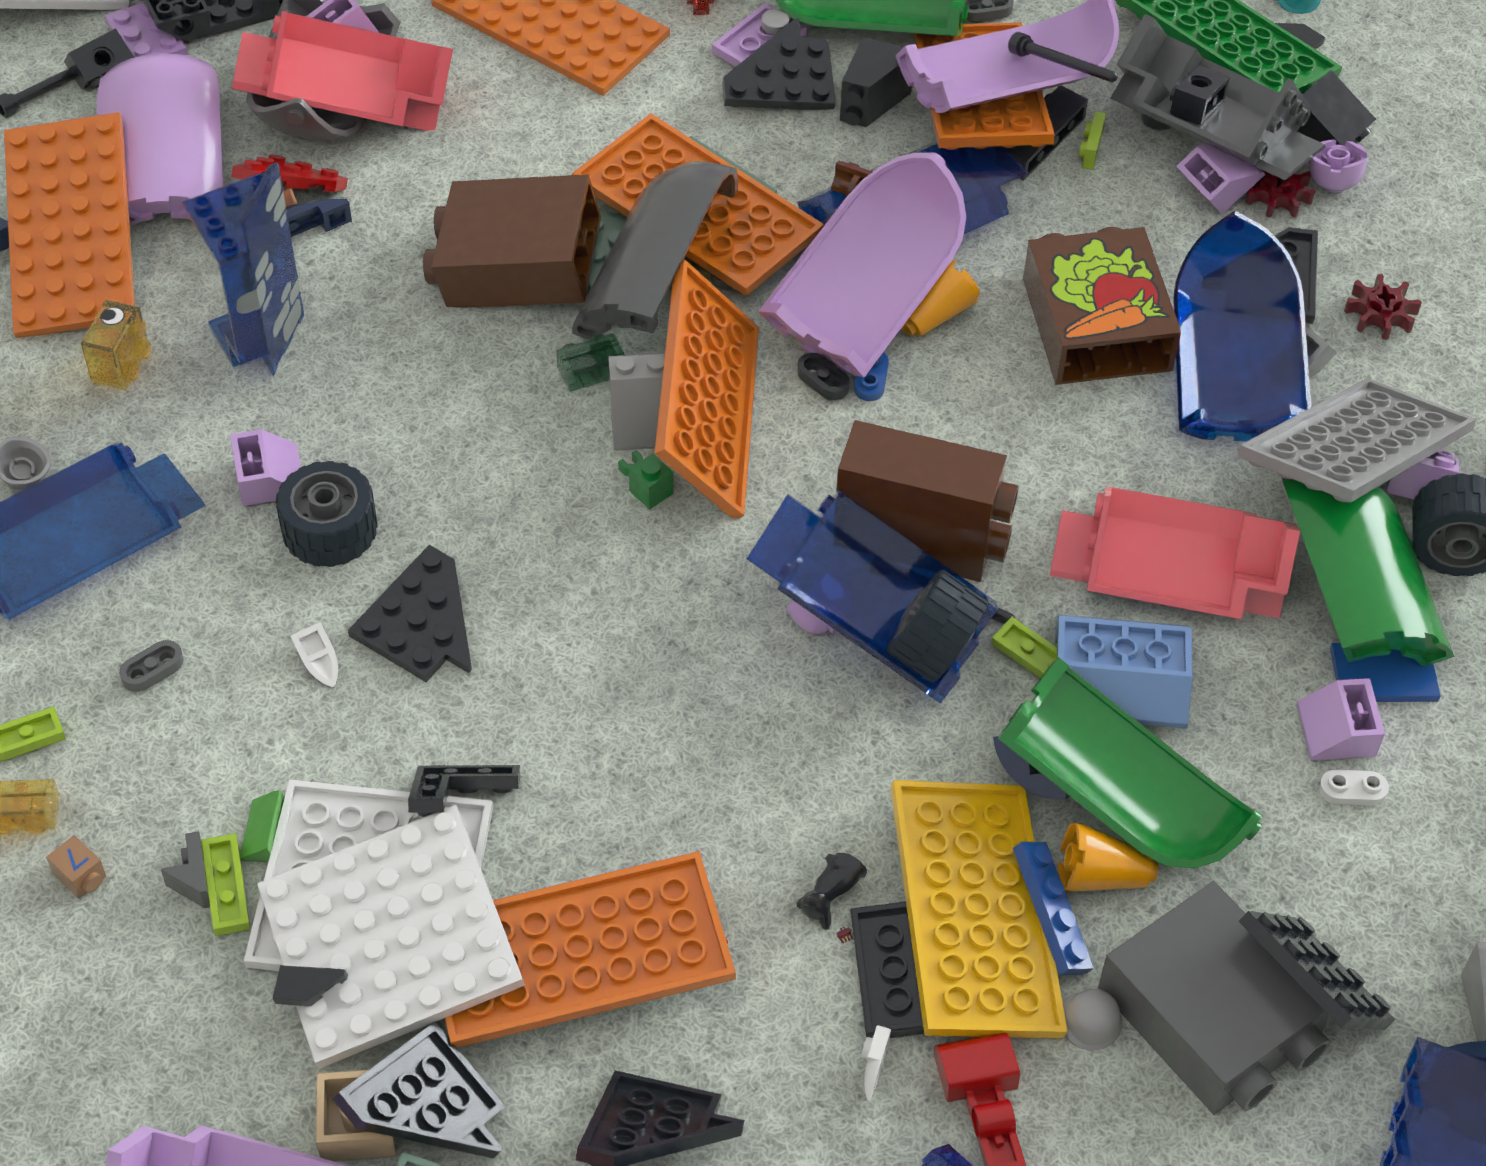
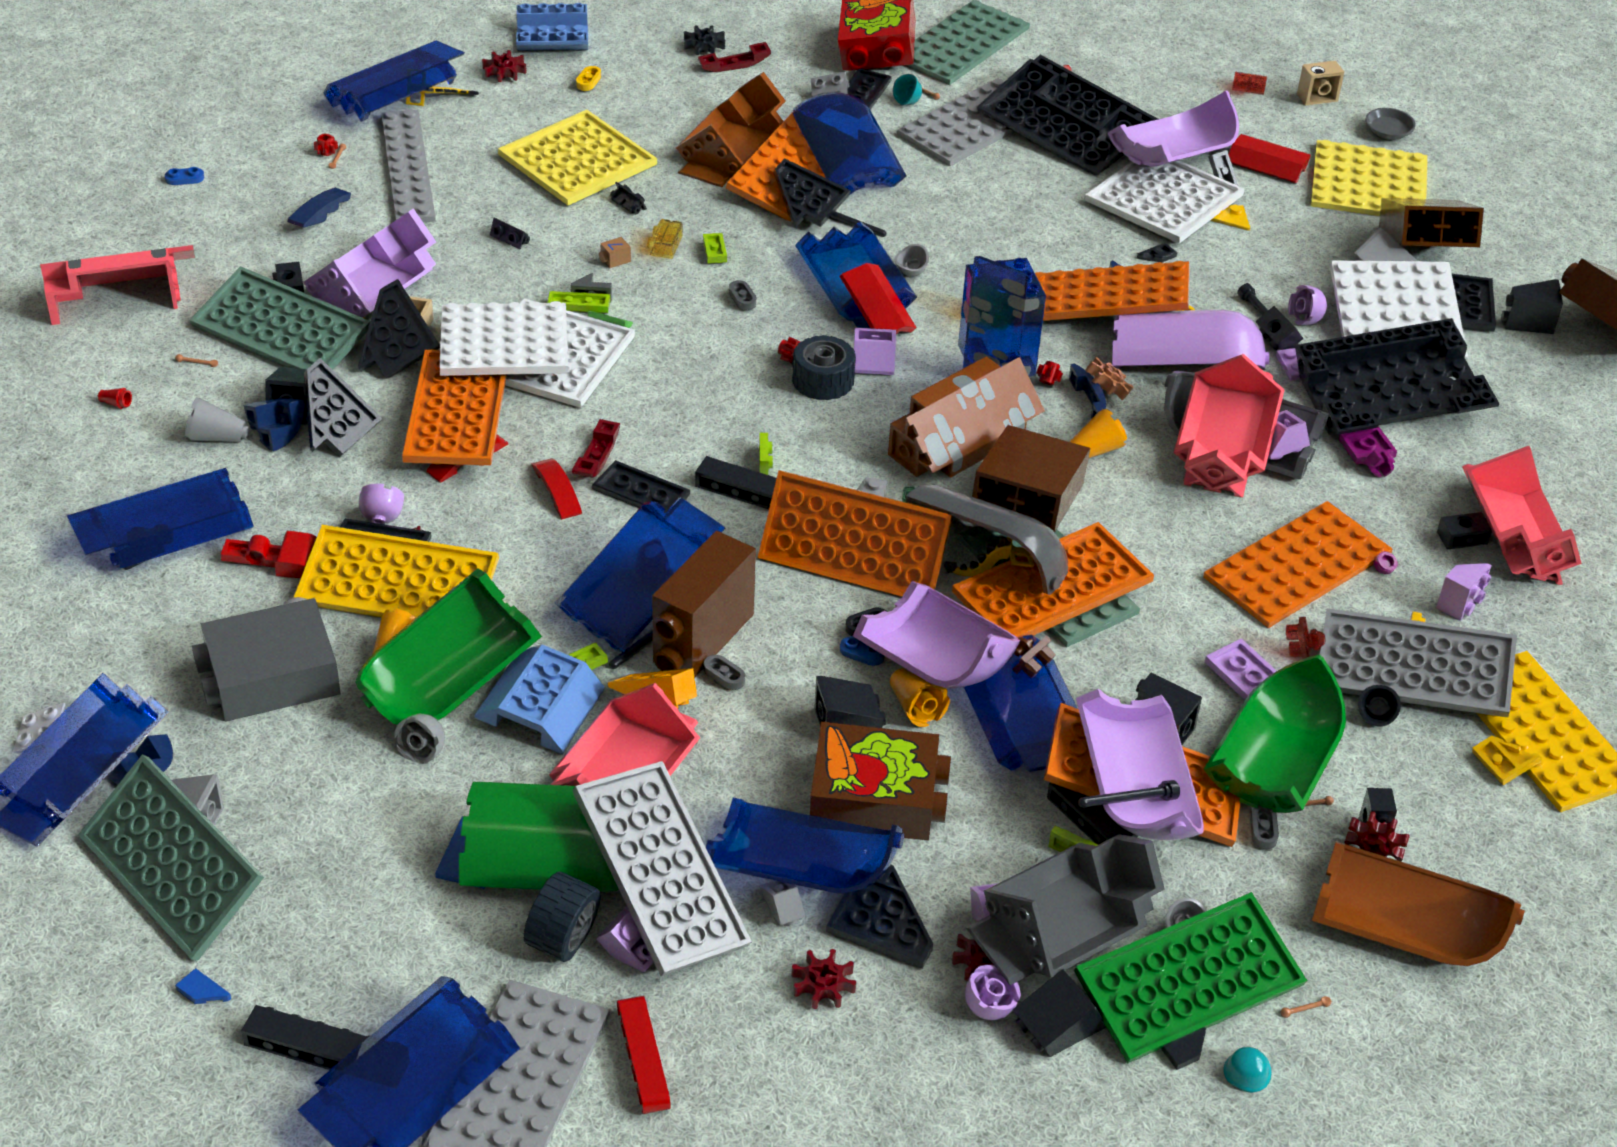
camera: 105 degrees right, 10 degrees down
red plate [231,154,348,192] -> none
black tile [272,965,348,1006] -> none
white plate [290,622,338,688] -> none
black wing [348,545,472,682] -> none
black plate [408,765,520,817] -> none
black wing [722,19,836,110] -> none
light grey tile [762,9,789,35] -> none
black animal [797,853,867,930] -> none
white plate [861,1025,891,1102] -> none
black wheel [886,570,988,682] -> none
blue plate [1013,842,1094,976] -> none
black brick [1170,65,1230,125] -> none
black plate [1239,911,1396,1030] -> none
lavender slope [1297,678,1385,761] -> none
white plate [1319,770,1389,806] -> none
none -> lavender cylinder [359,484,404,524]
none -> light grey cylinder [394,713,445,764]
none -> black hinge [490,217,530,249]
none -> red slope [531,458,582,520]
none -> dark red slope [572,419,620,478]
none -> black tile [592,460,690,520]
none -> light orange slope [608,668,697,708]
none -> black brick [695,456,777,510]
none -> lime plate [759,432,773,475]
none -> red gear [778,337,801,363]
none -> black slope [814,675,886,728]
none -> red slope [839,263,917,335]
none -> panel [888,356,1045,478]
none -> light orange cone [1069,409,1127,459]
none -> lavender cylinder [1288,285,1327,325]

